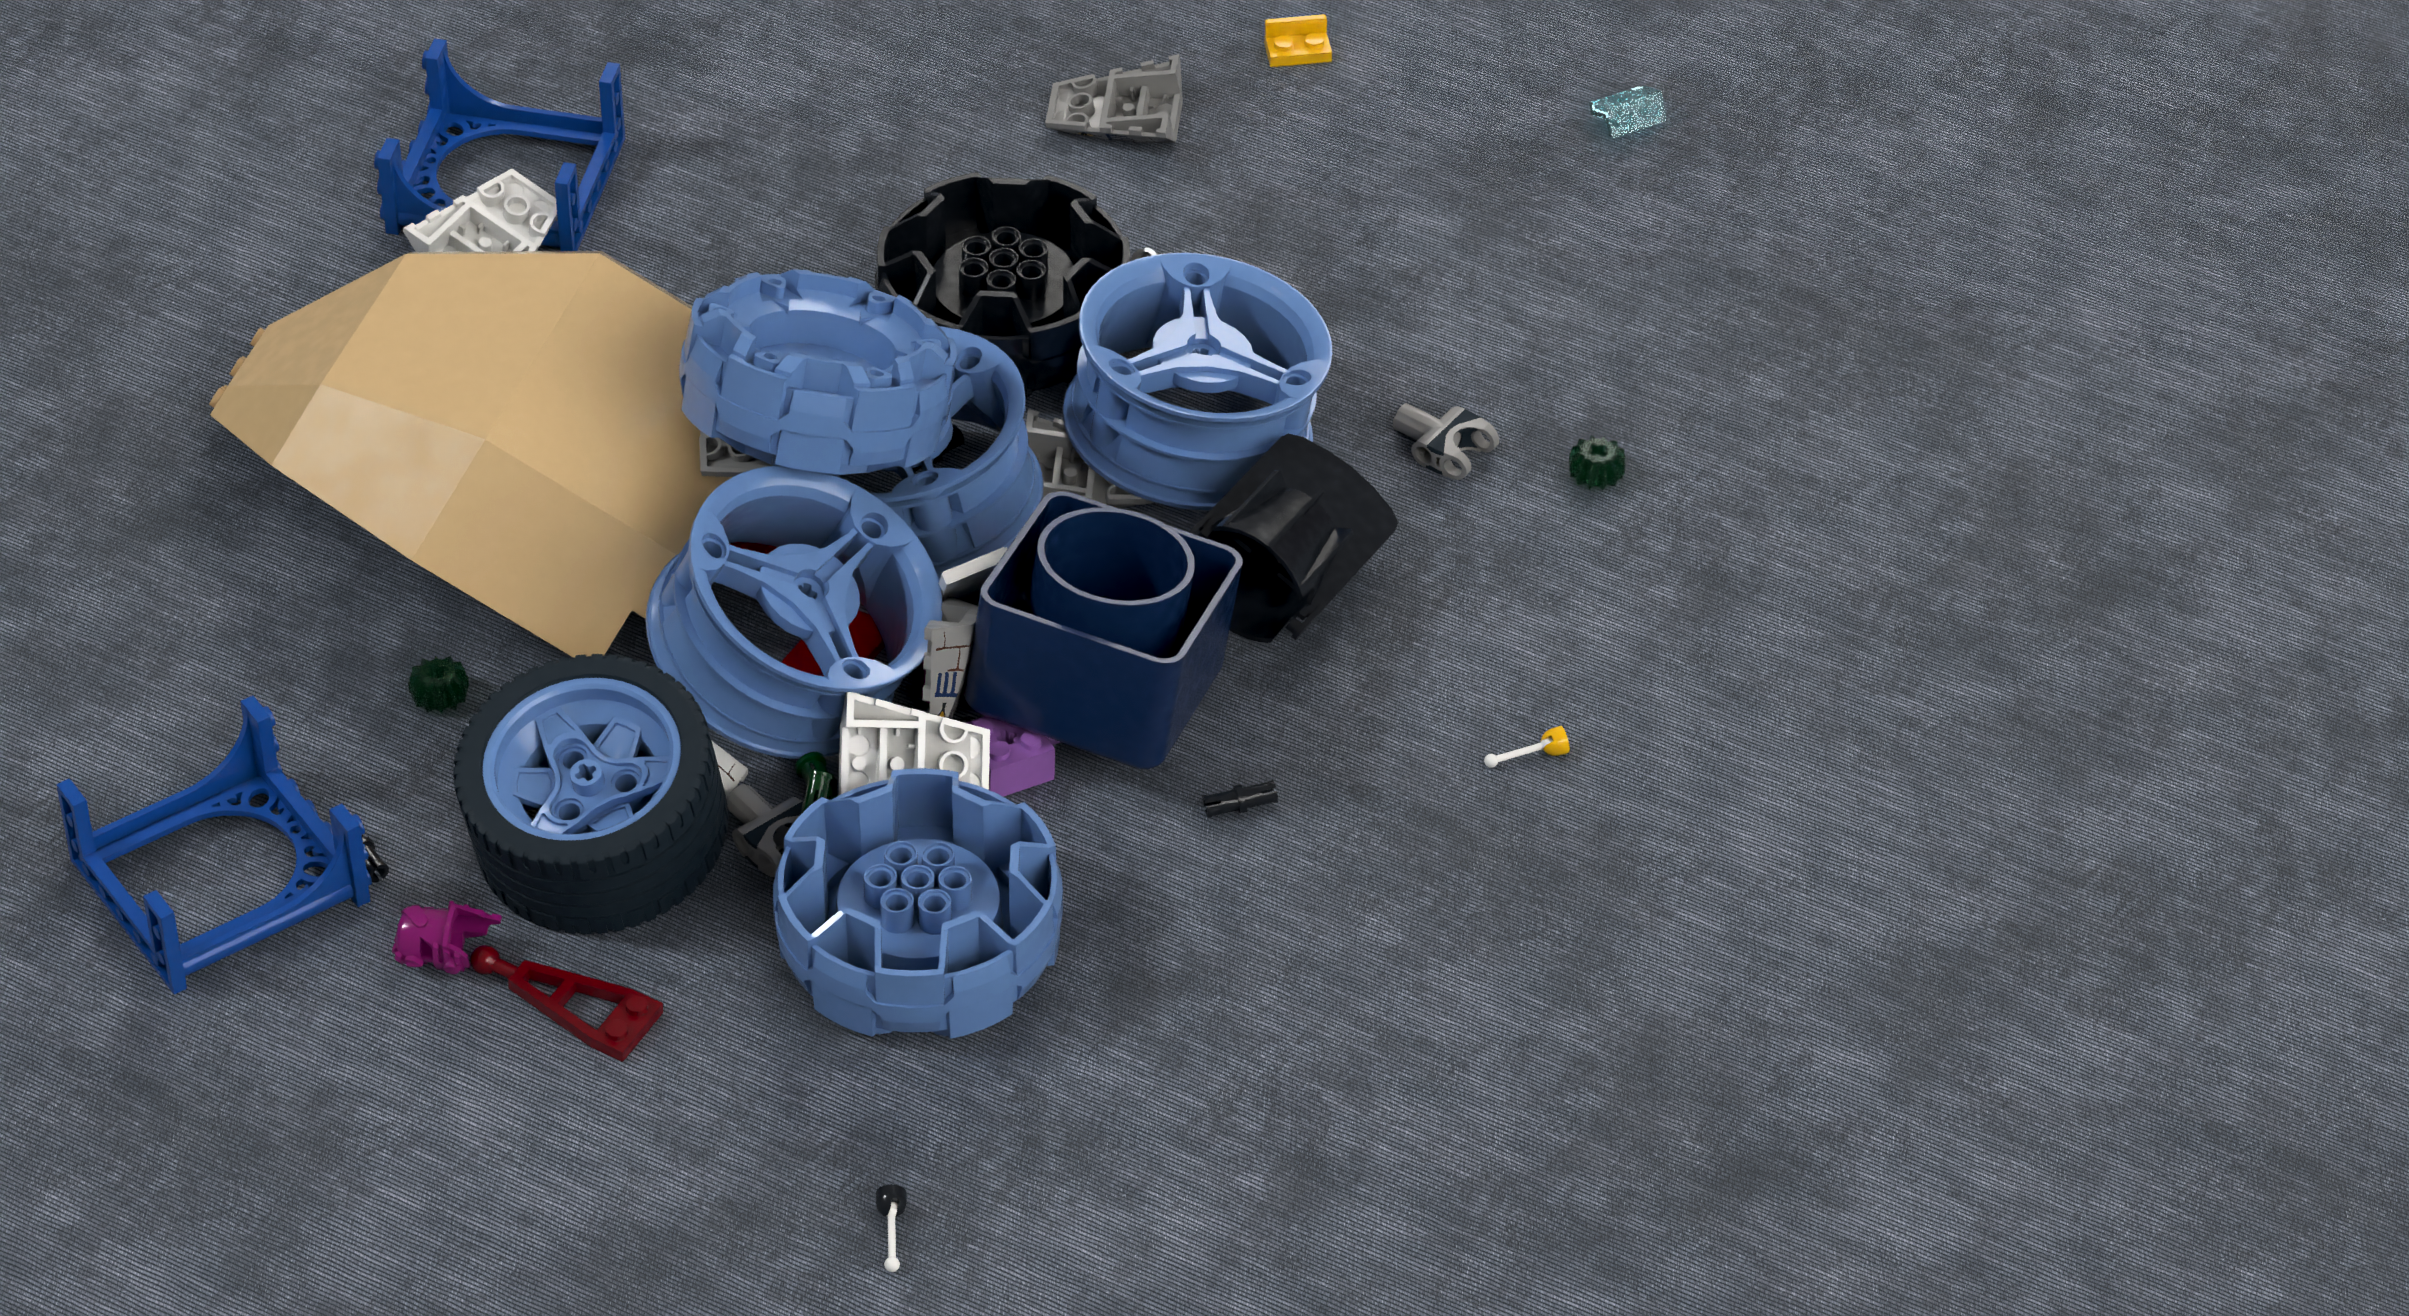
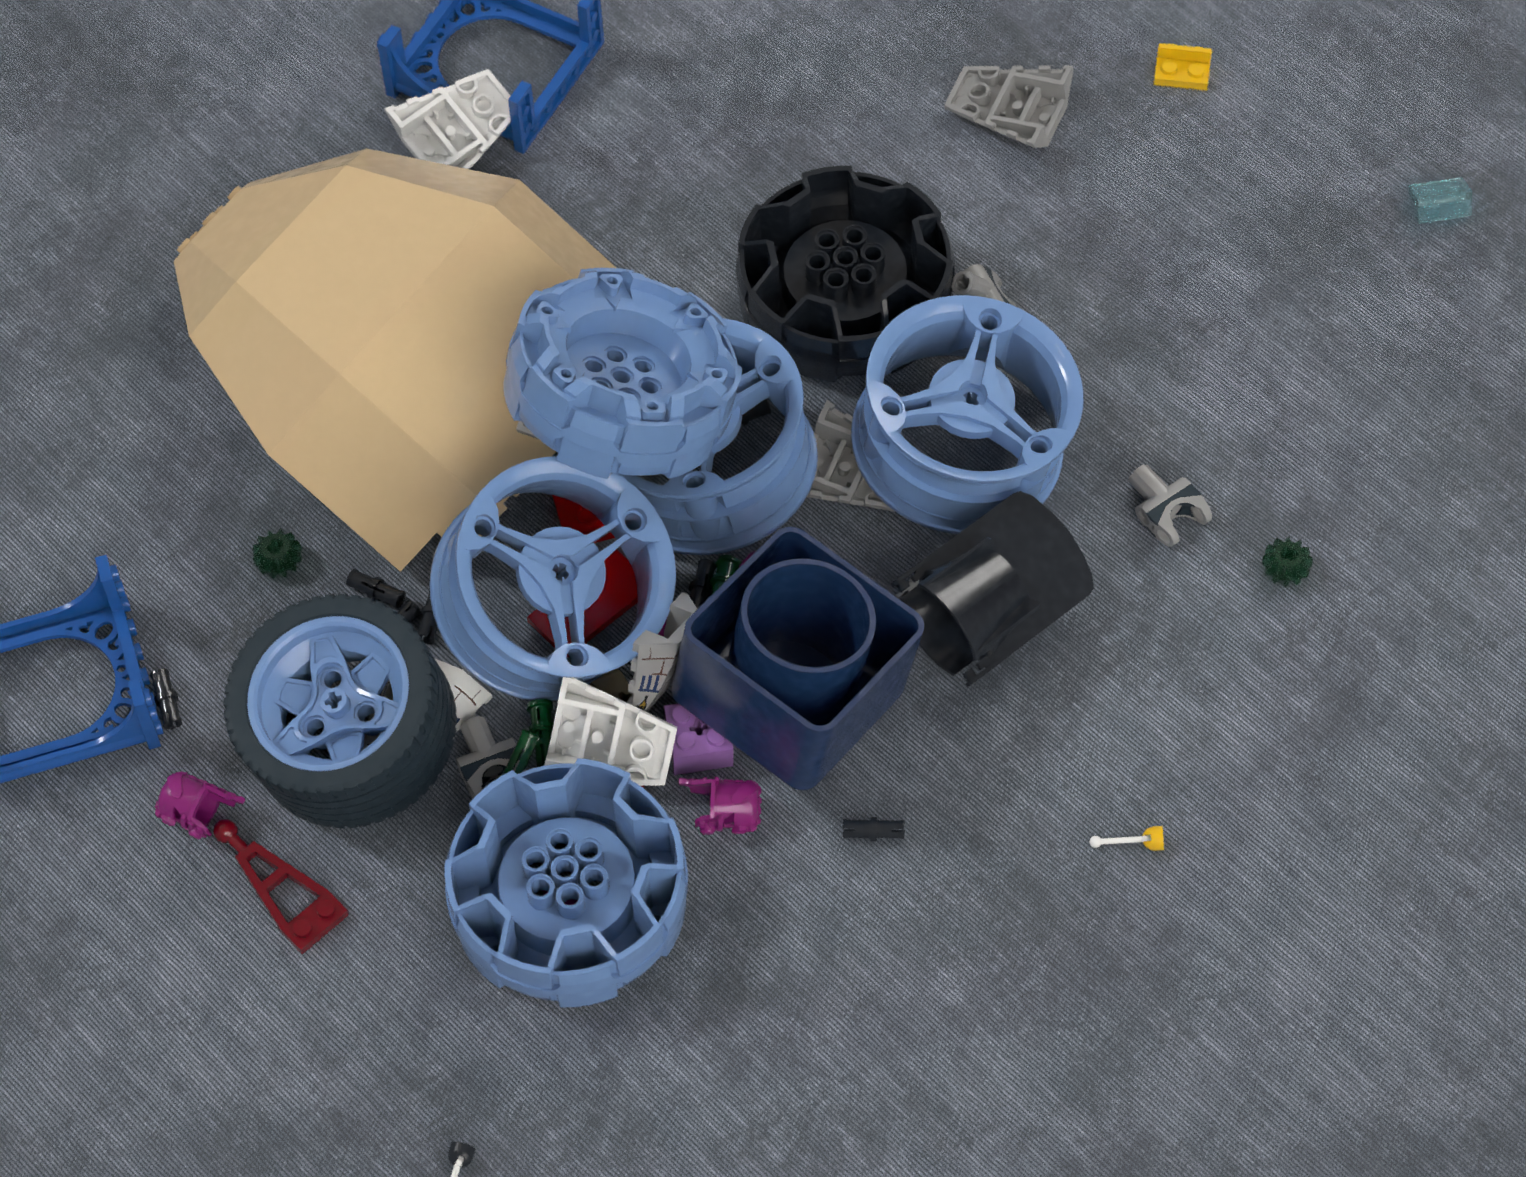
camera: 20 degrees right, 15 degrees up
white tile [938,547,1008,604] -> none
none -> magenta helmet [678,777,762,835]

